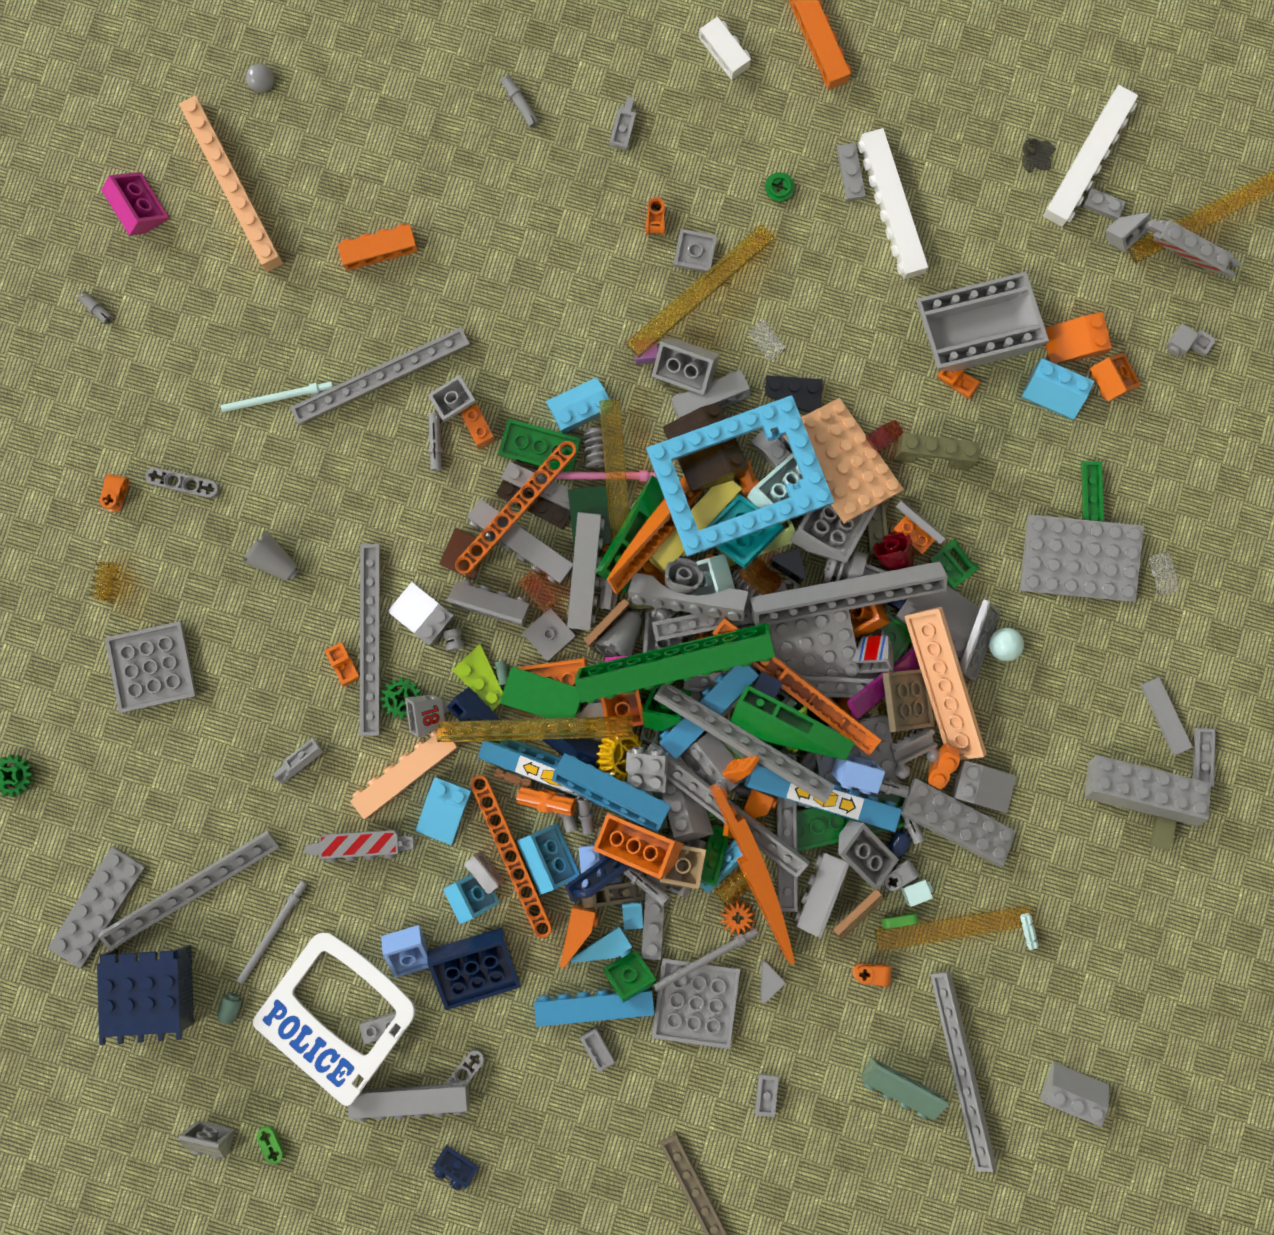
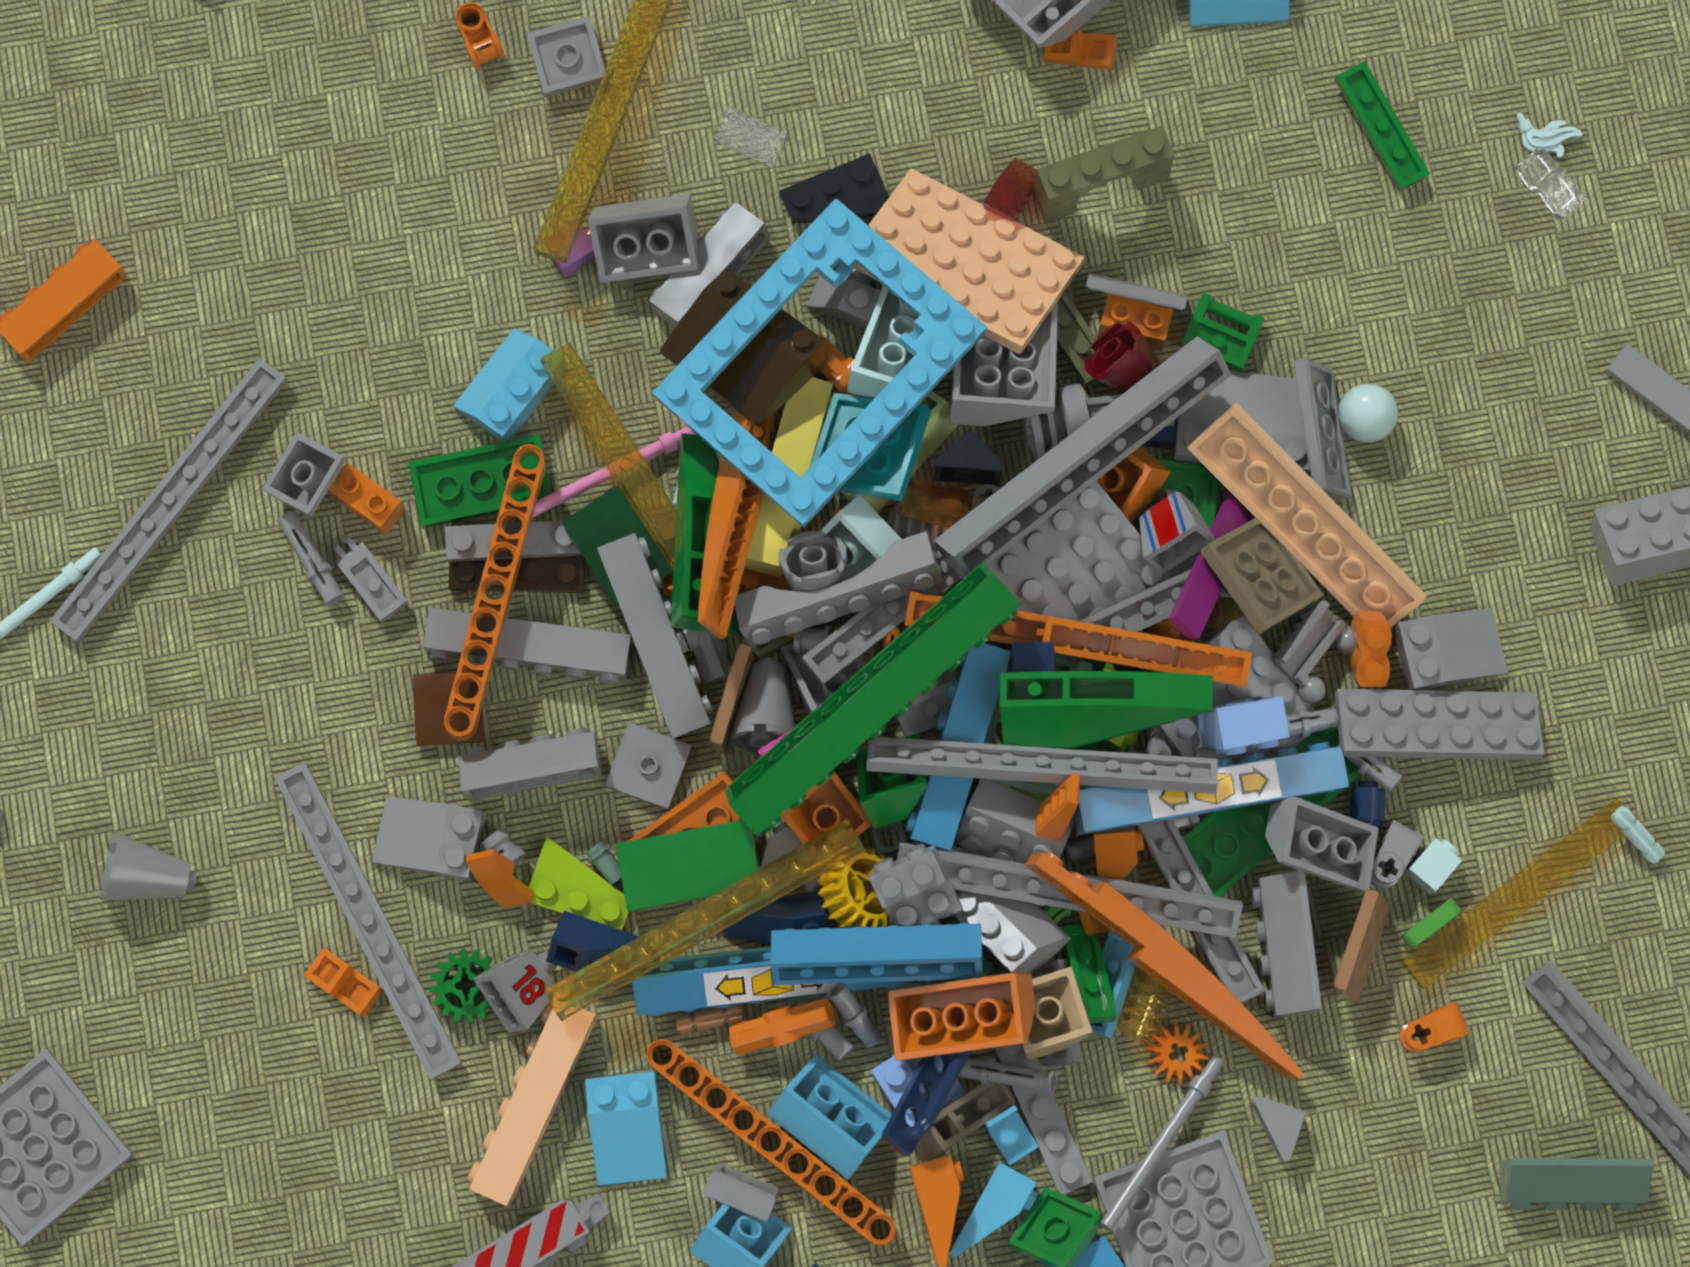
camera: 25 degrees left, 5 degrees down
light grey hinge [273,738,323,784] -> none
clear orange brick [518,570,559,613] -> none
light grey piece [583,427,610,469] -> none
light grey plate [1020,515,1144,602] -> none
none -> light grey hinge [333,535,409,623]
none -> orange slope [466,849,533,908]
none -> light aqua piece [1517,113,1582,158]

